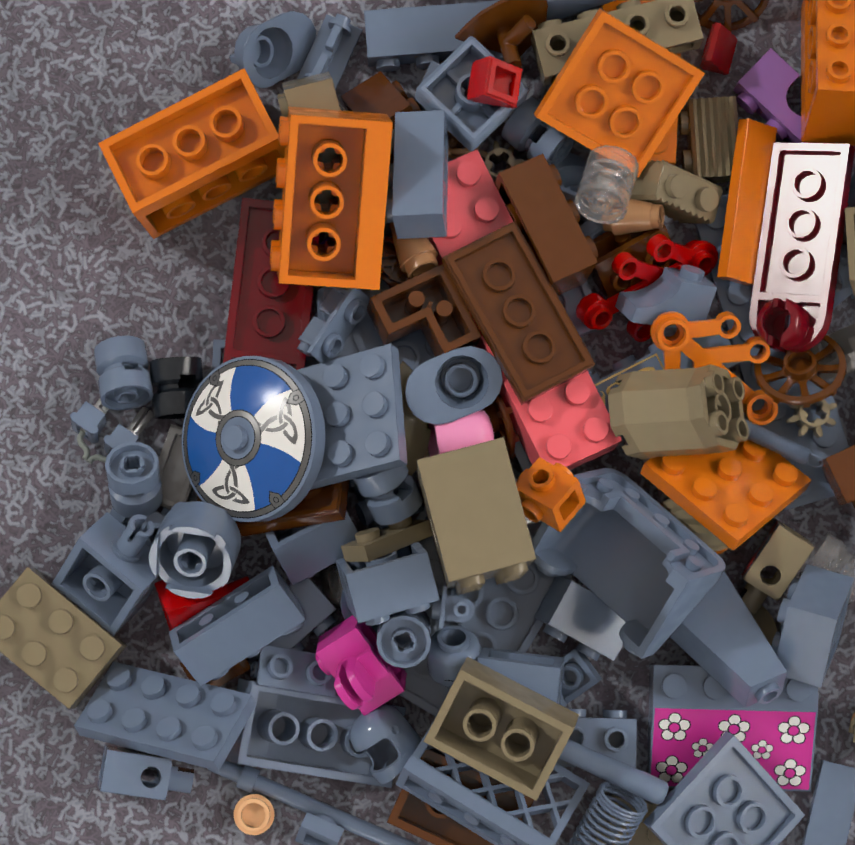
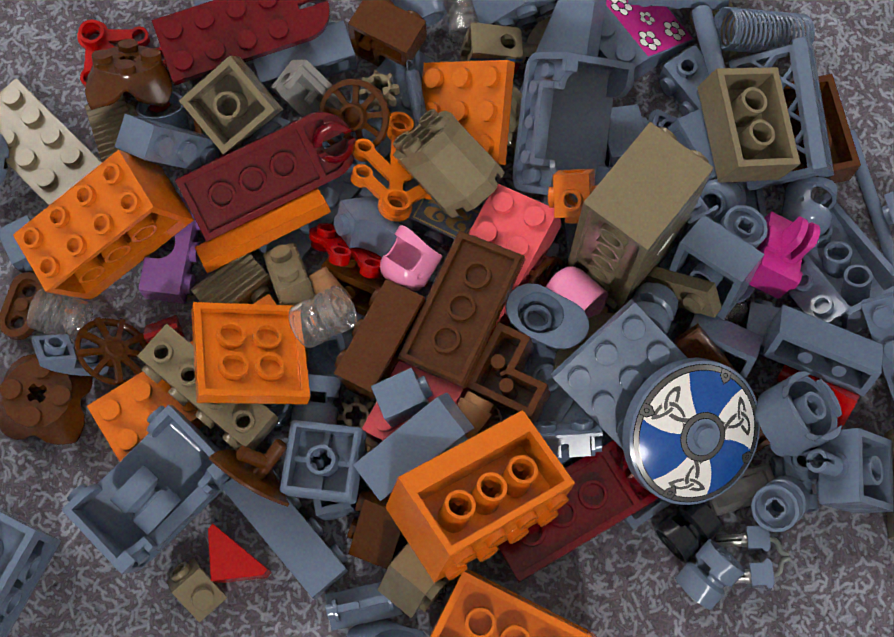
camera: 125 degrees left, 10 degrees down
red slope [467,56,523,109] -> none
none -> sand blue brick [371,368,433,427]
none -> bright pink helmet [380,225,443,292]

